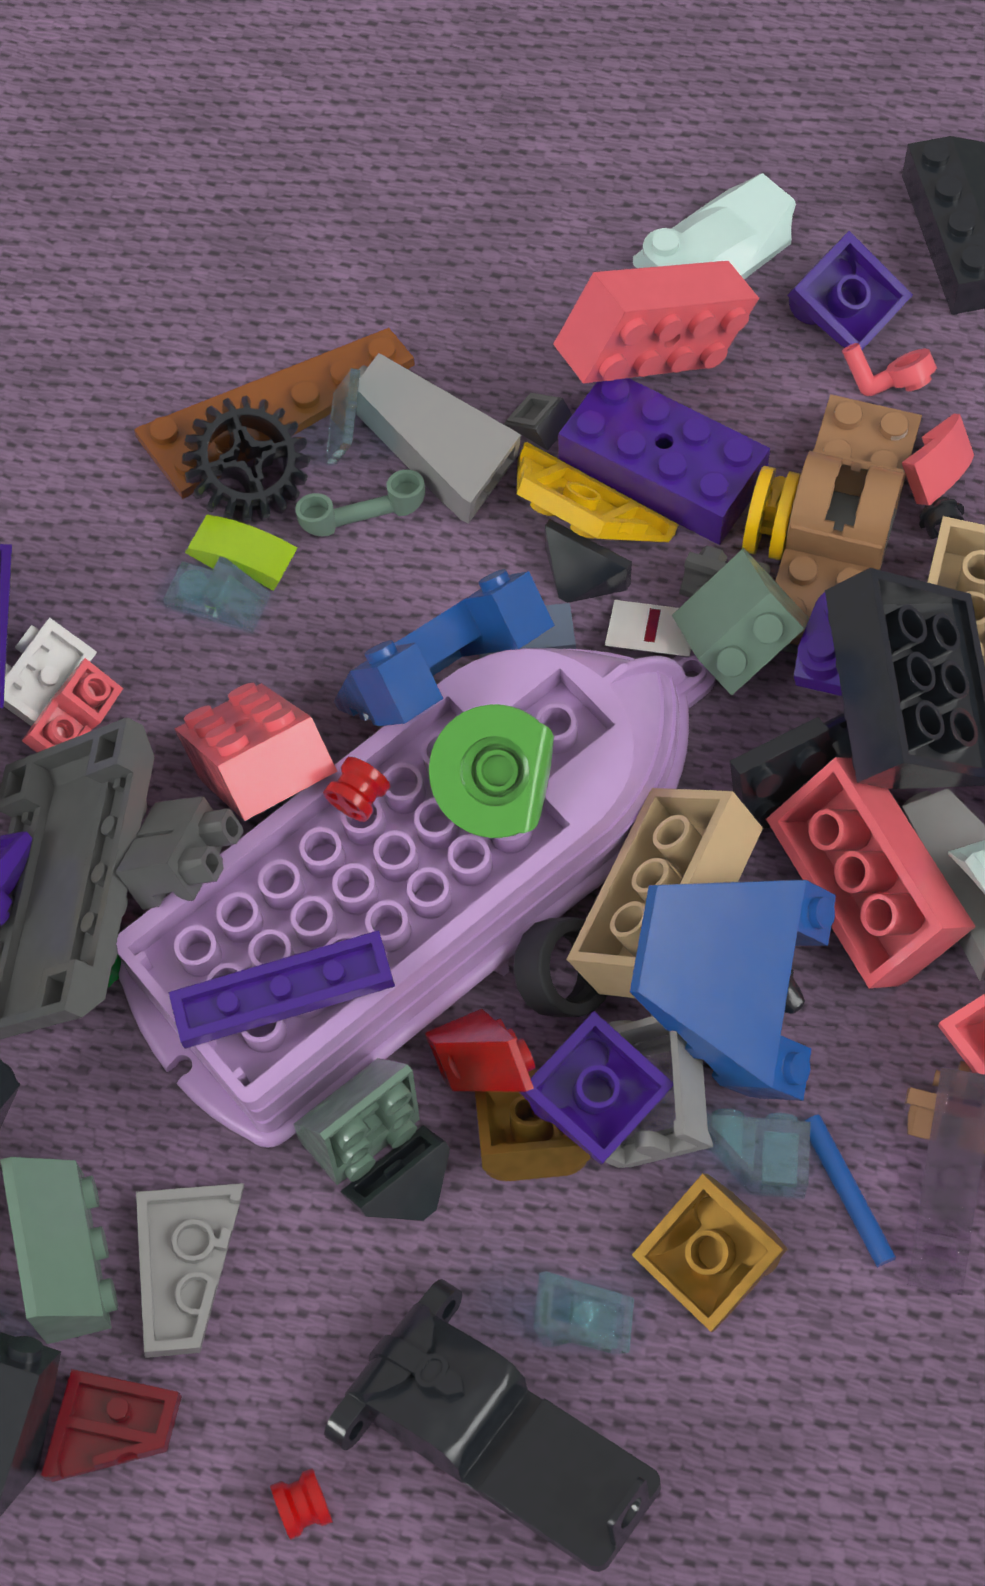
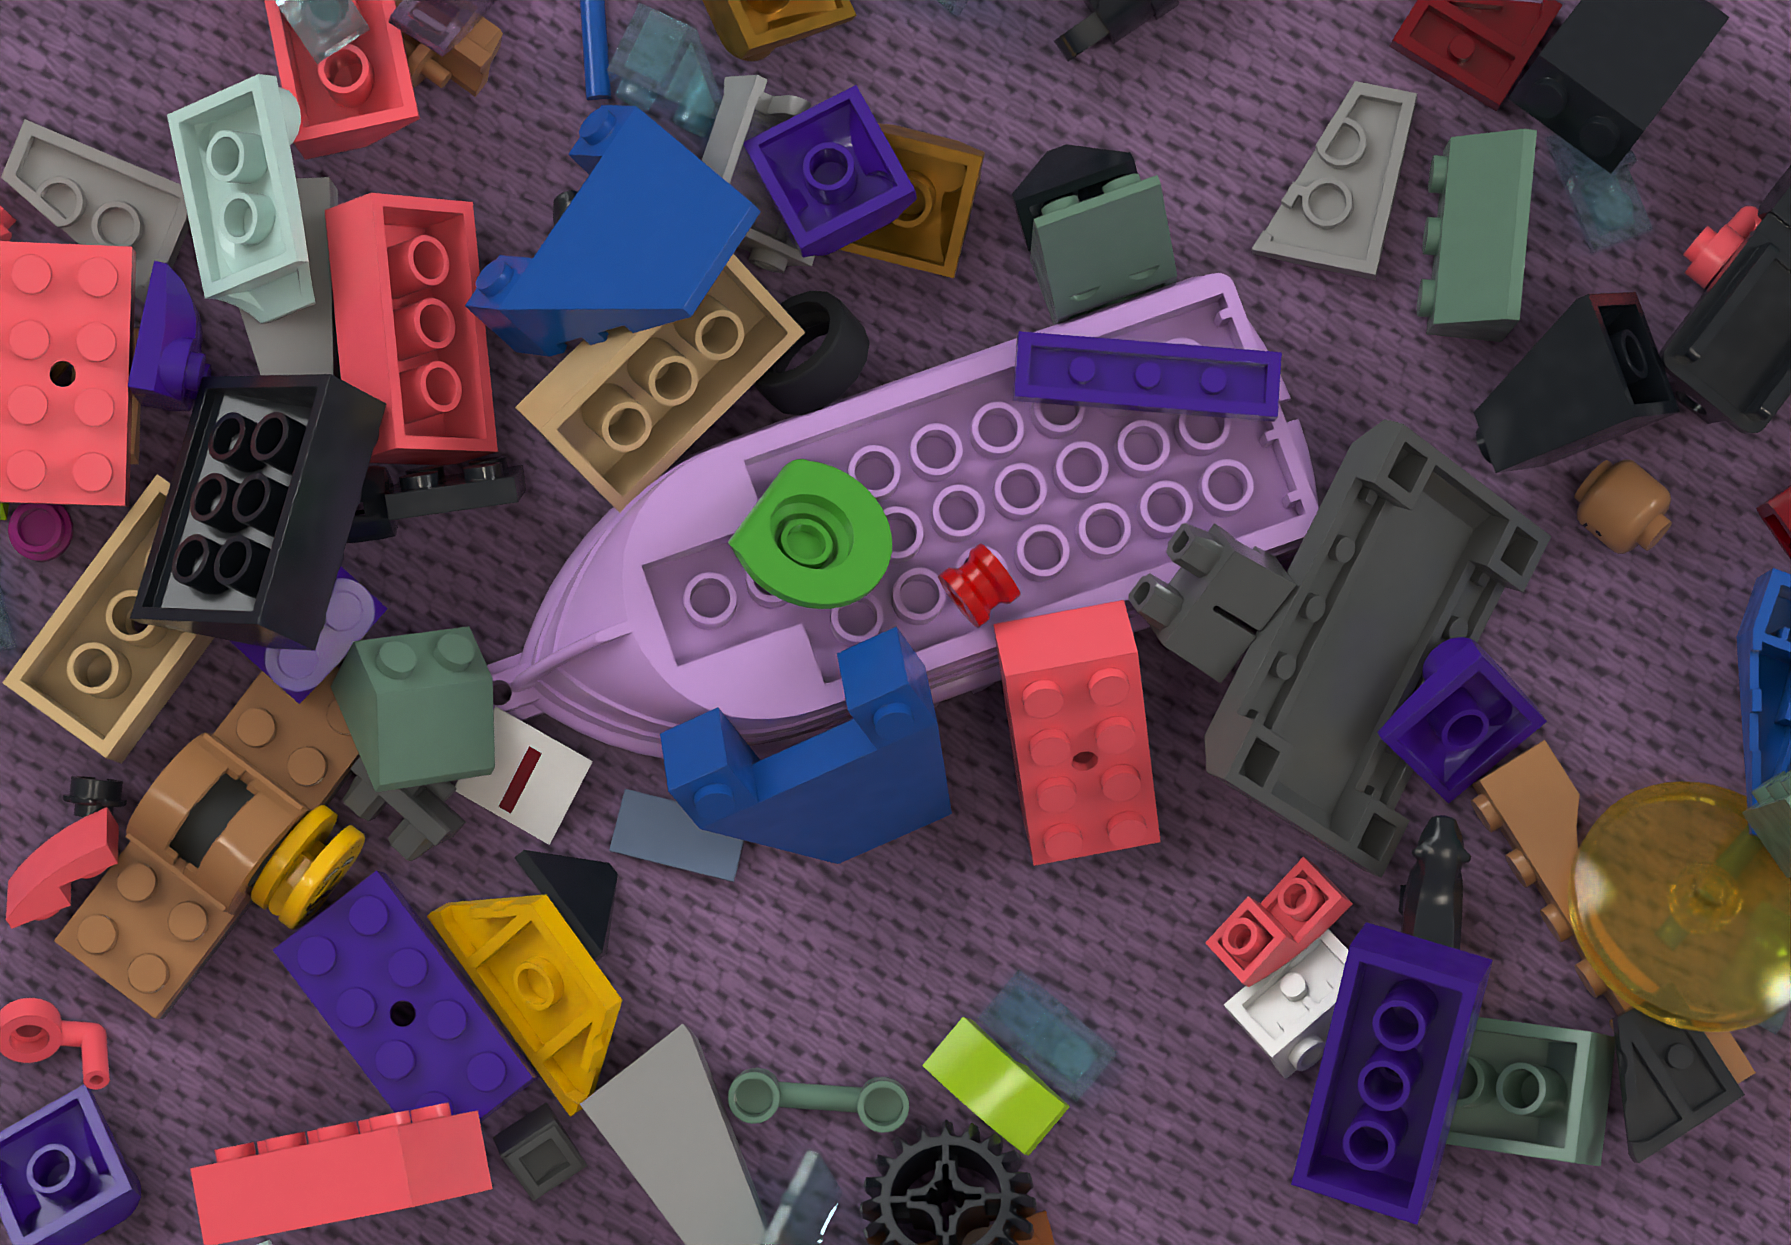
camera: 160 degrees left, 20 degrees up
red slope [425,1009,535,1092] -> none

